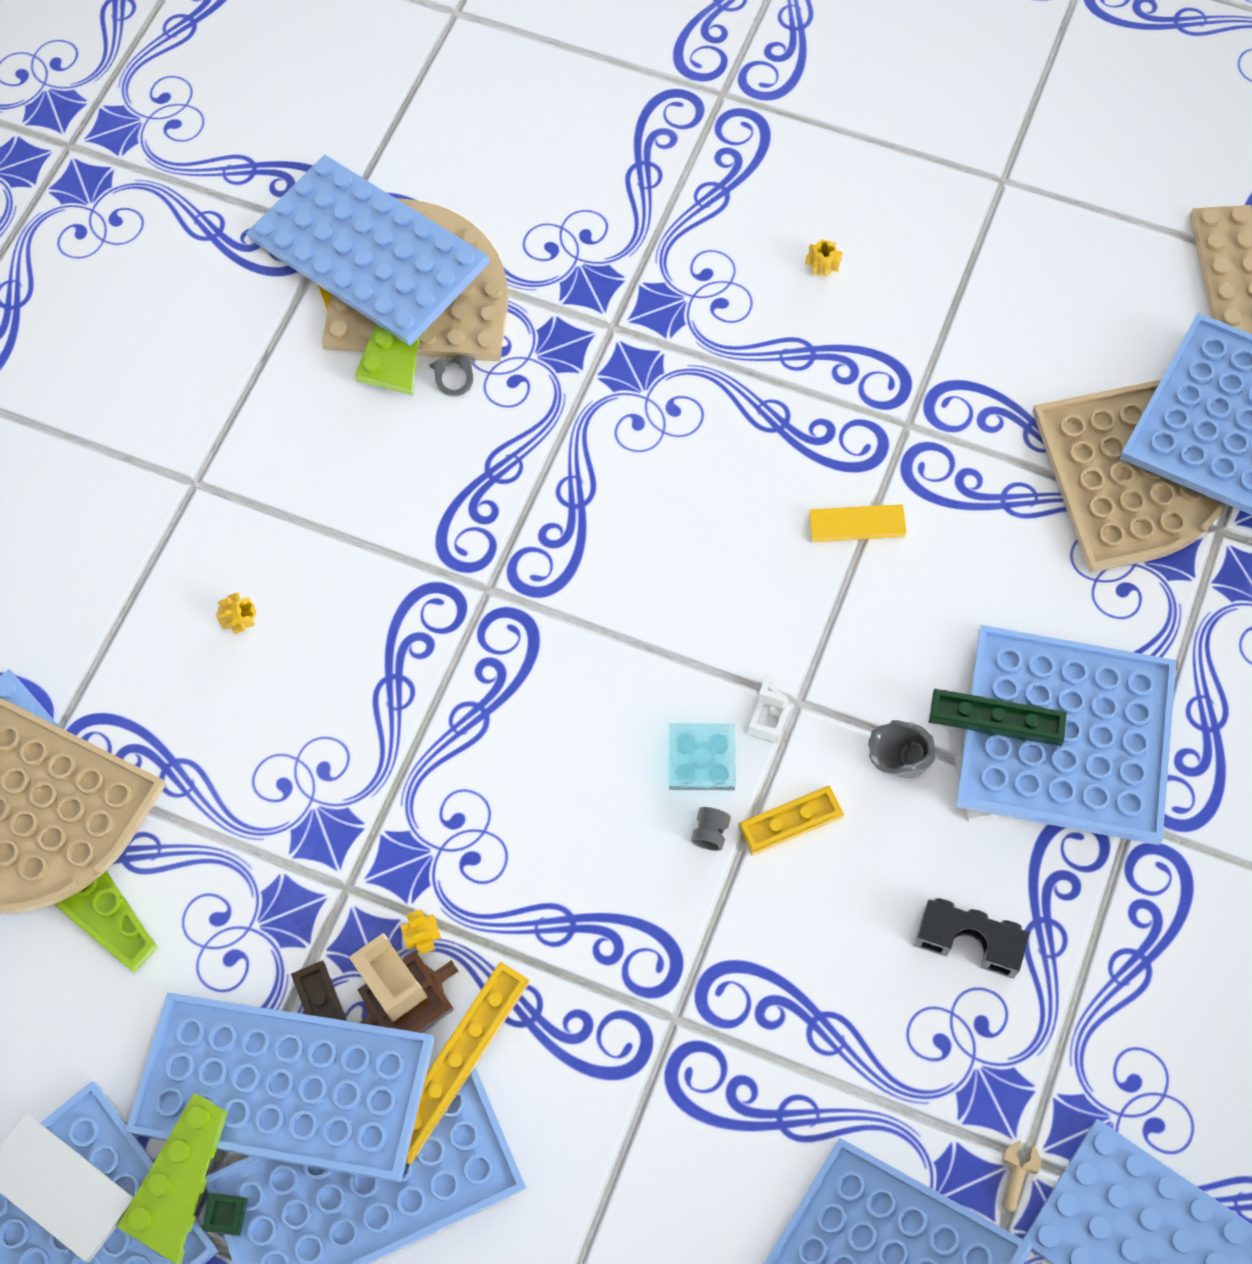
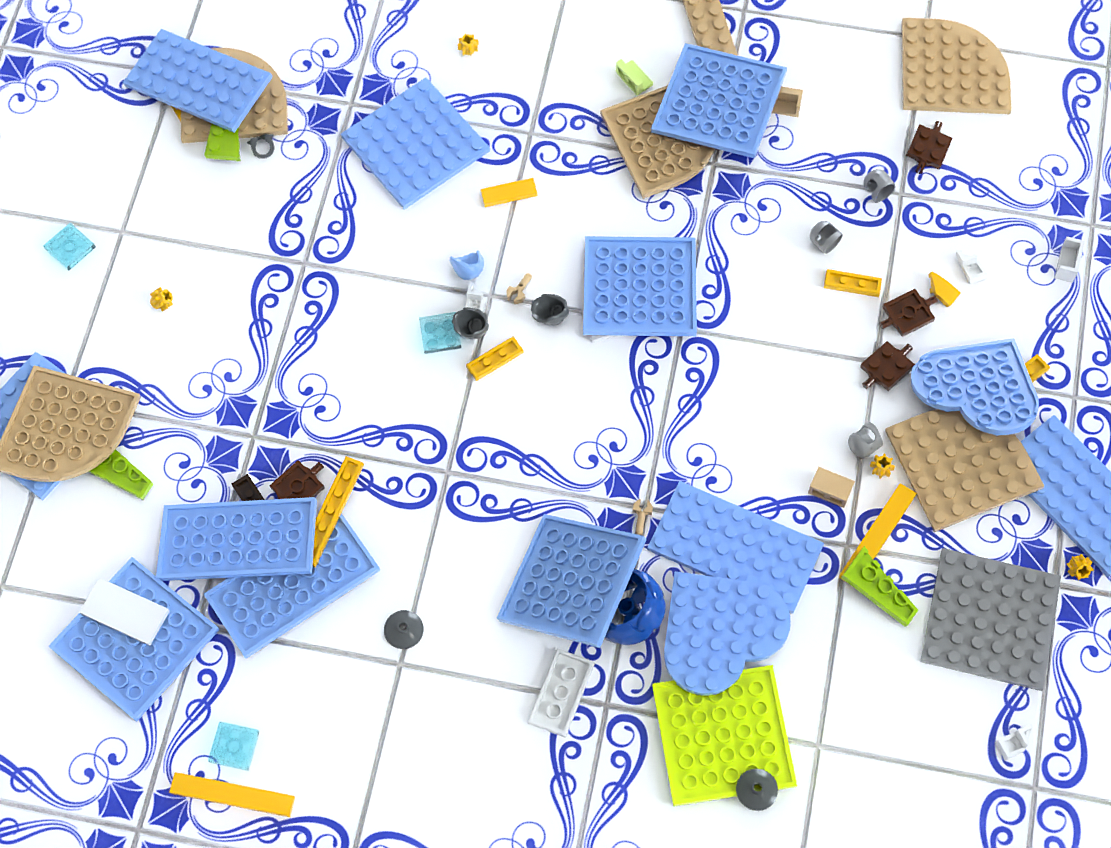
camera: 10 degrees left, 0 degrees up
lime wing [117,1093,228,1264] -> none
dark green tile [202,1192,248,1237] -> none
tan panel [349,933,427,1022] -> none
yellow gear [400,909,441,955] -> none
dark grey wheel [690,807,731,851] -> none
black arch [913,898,1030,979] -> none
dark green tile [928,688,1067,746] -> none
none -> clear light blue plate [43,222,96,271]
none -> light blue plate [341,77,490,210]
none -> light blue hair [449,250,484,280]
none -> dark grey hair [452,307,490,339]
none -> tan bar [507,273,532,304]
none -> yellowish green panel [616,59,653,96]

